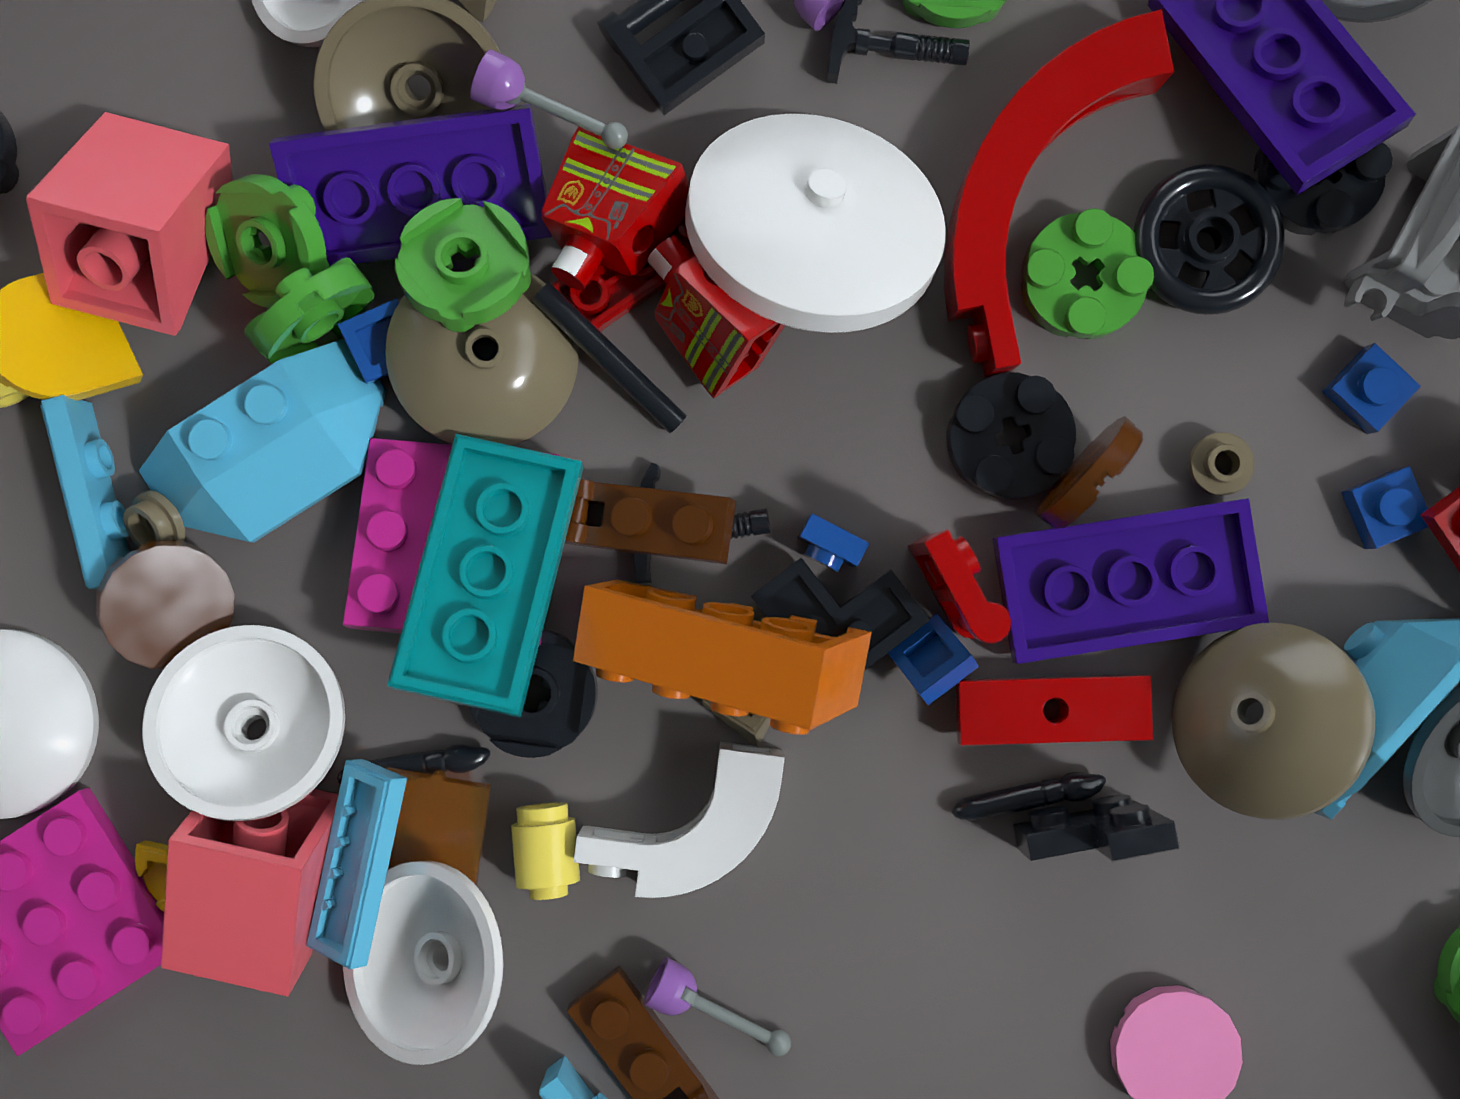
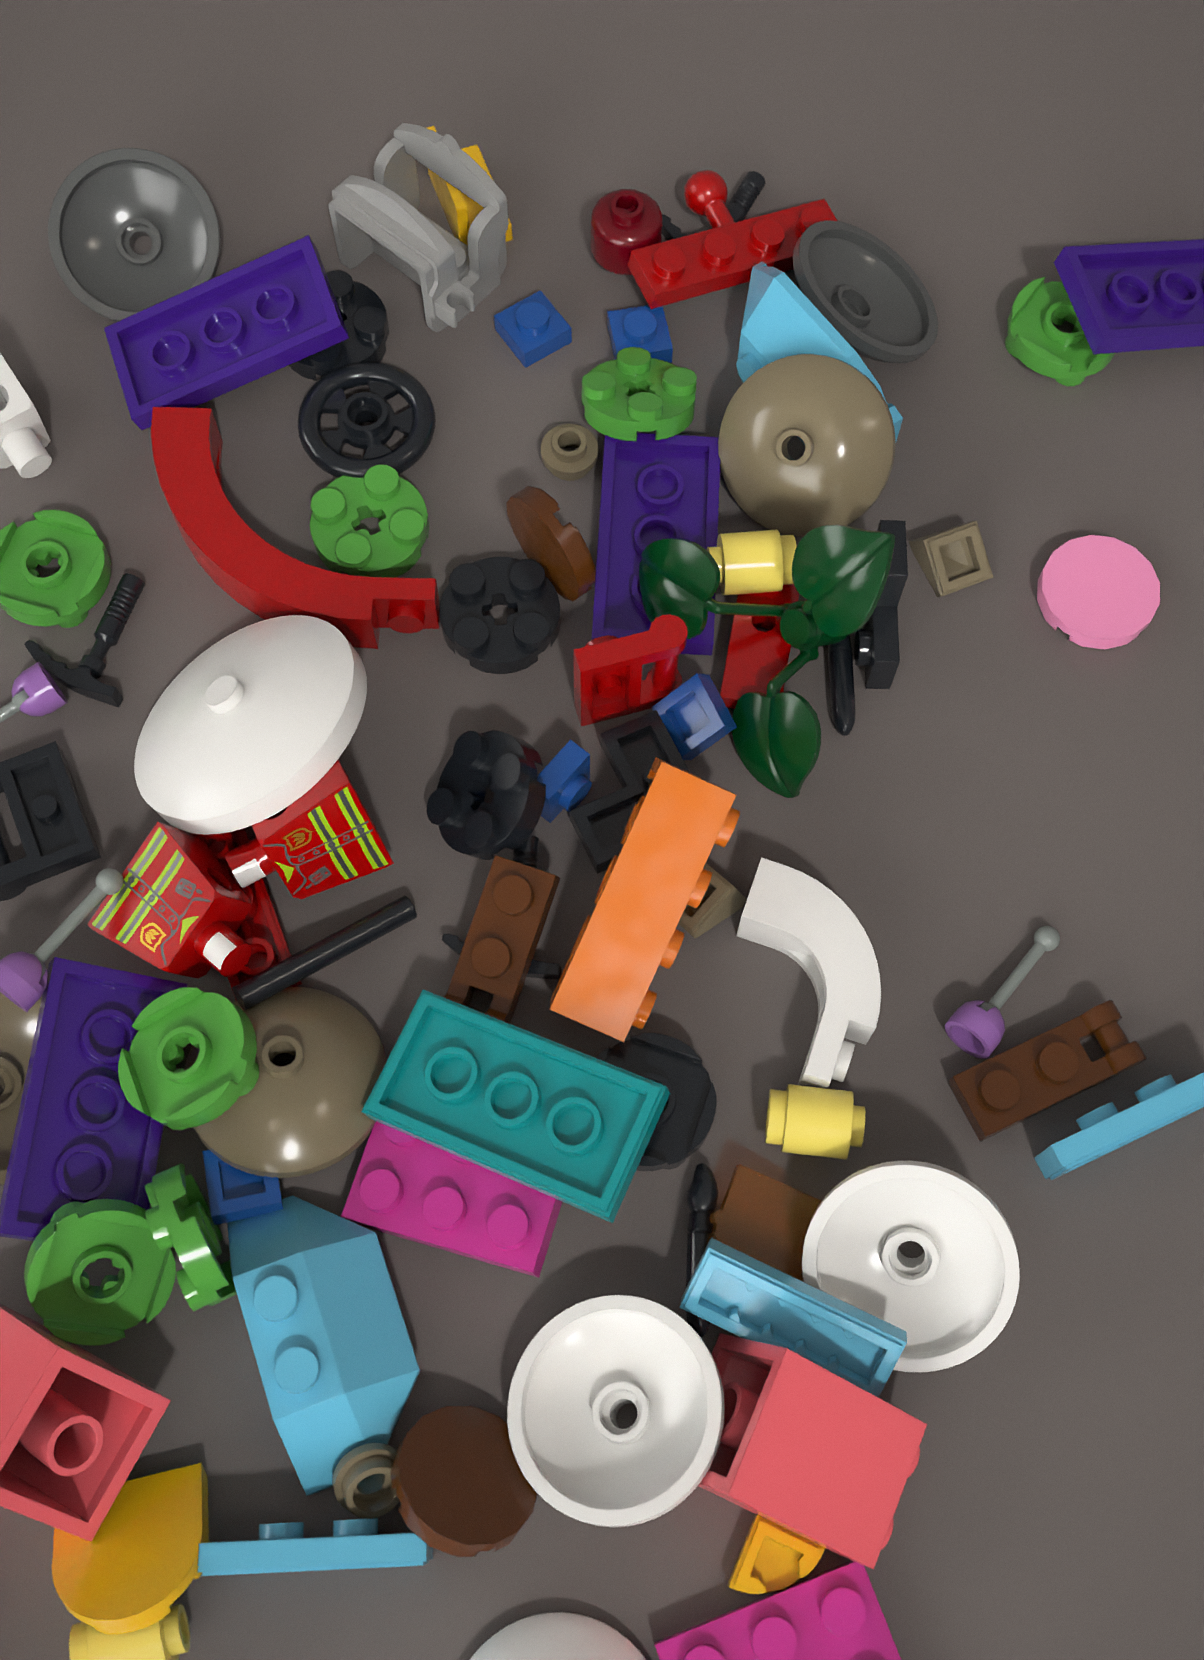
camera: 75 degrees left, 20 degrees down
none -> black plate [426,730,546,860]
none -> bright green plate [582,347,697,441]
none -> dark green plant [639,524,895,798]
none -> light yellow brick [707,529,797,596]
none -> dark tan slope [909,521,993,597]

